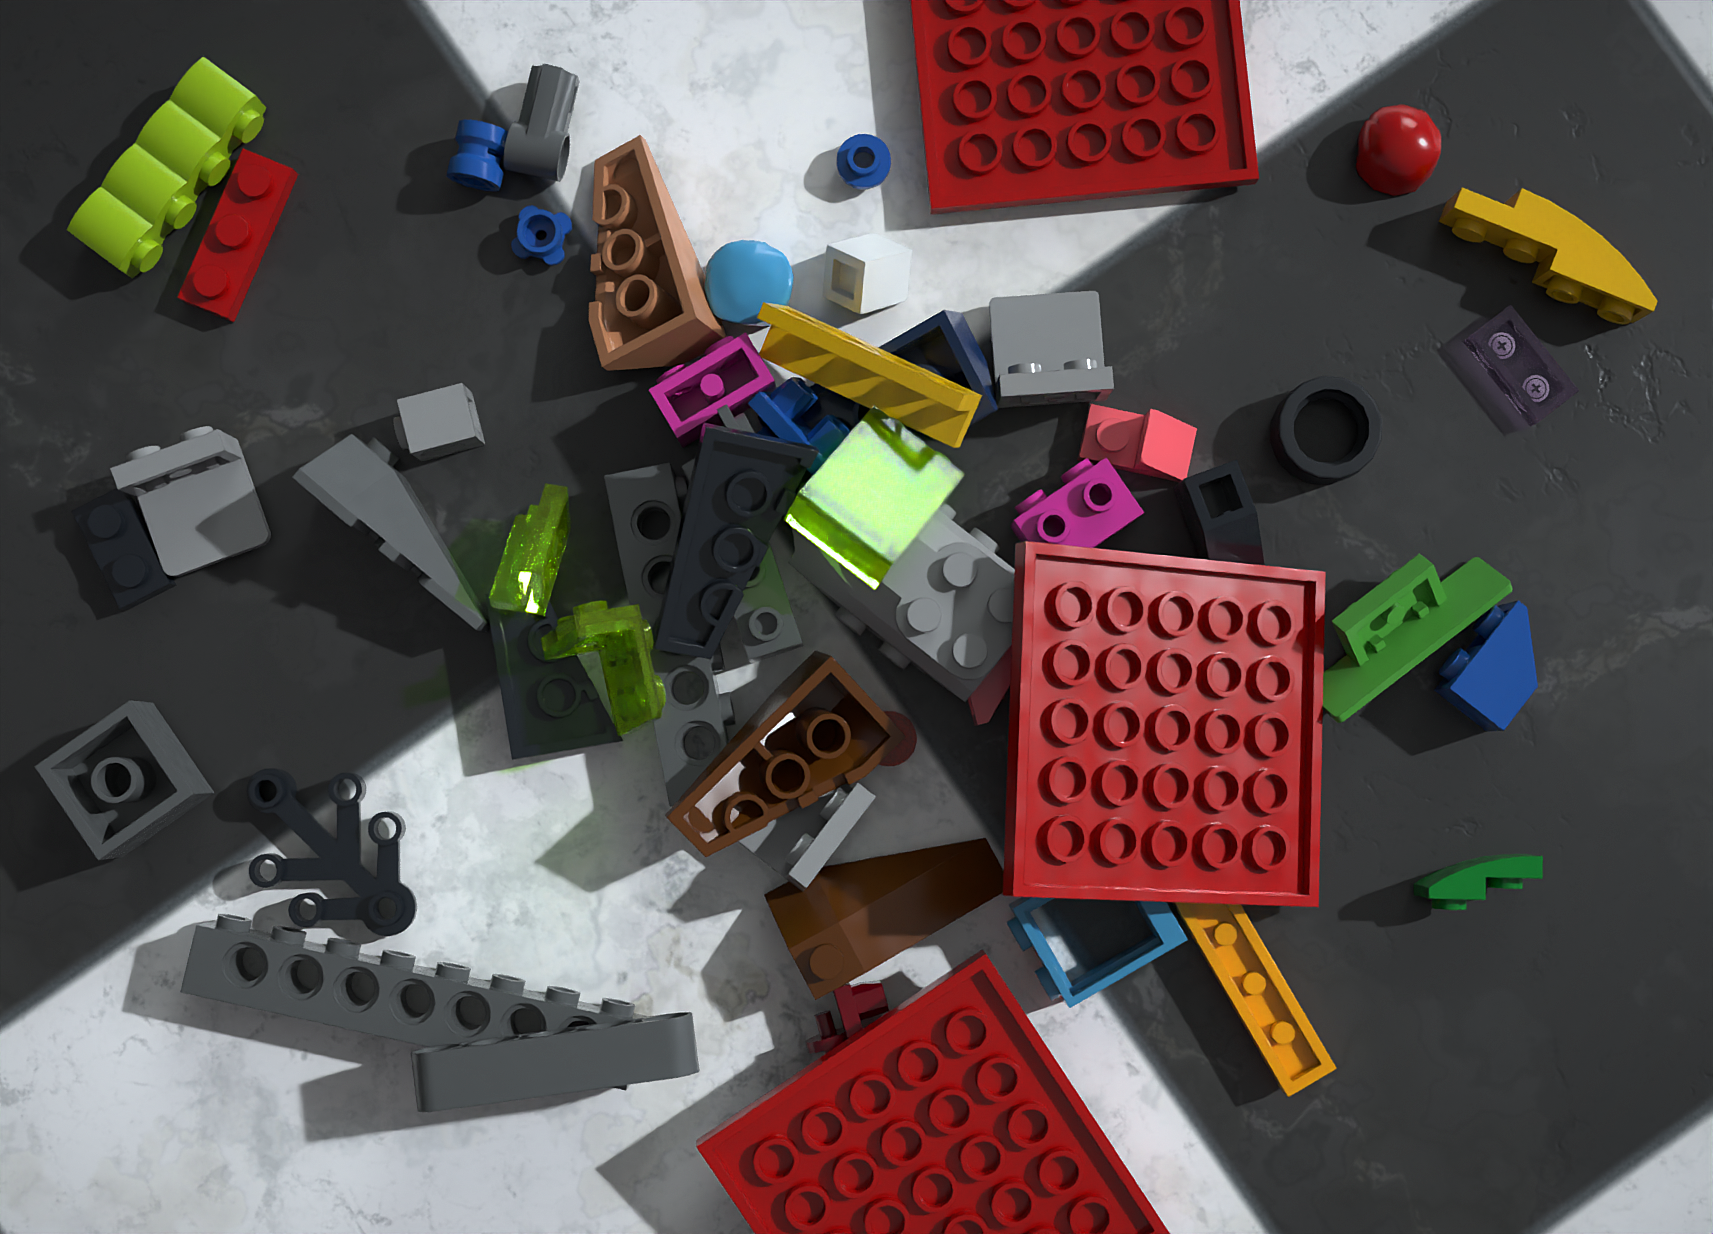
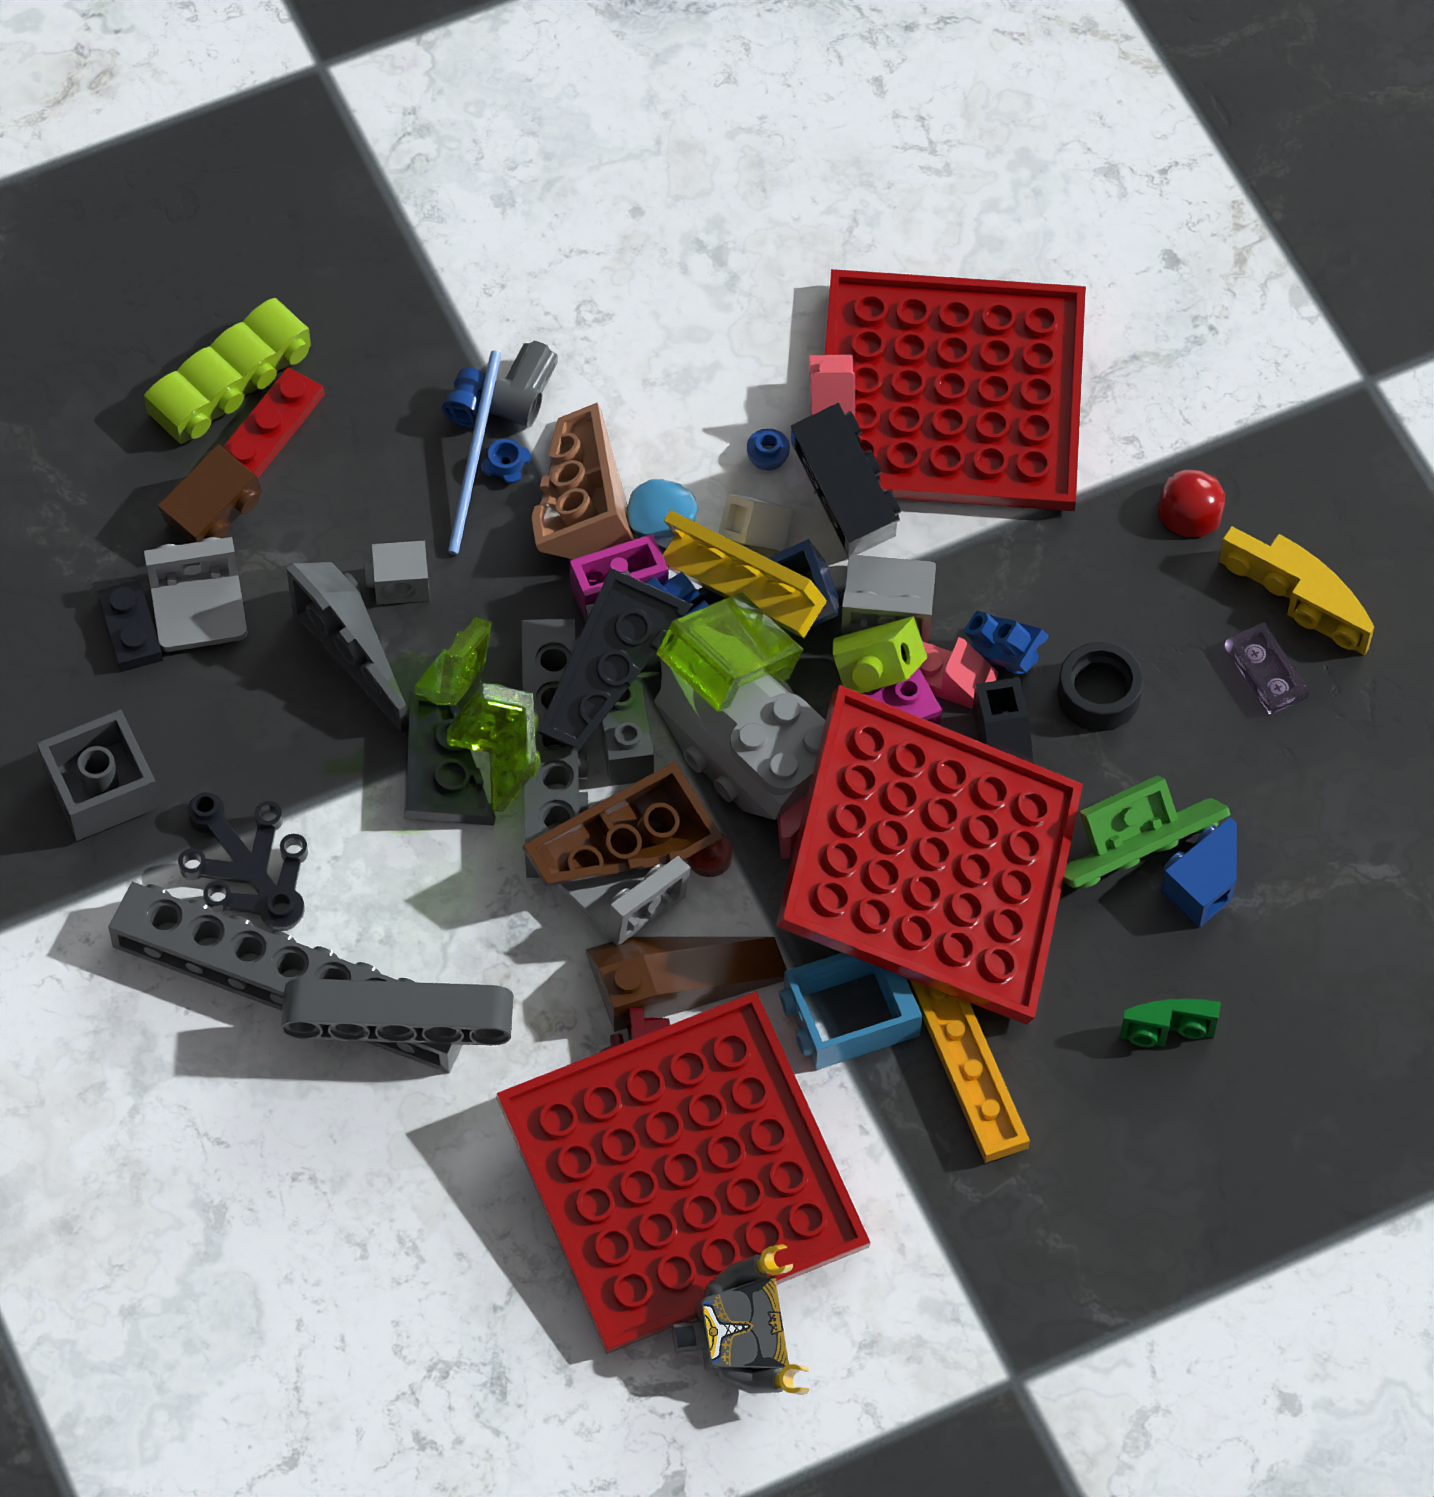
camera: 10 degrees right, 25 degrees down
none -> reddish brown brick [158,444,262,543]
none -> light blue axle [448,350,501,555]
none -> black brick [791,402,901,558]
none -> coral slope [809,355,855,416]
none -> lime torso [833,616,927,693]
none -> blue hips [964,611,1049,674]

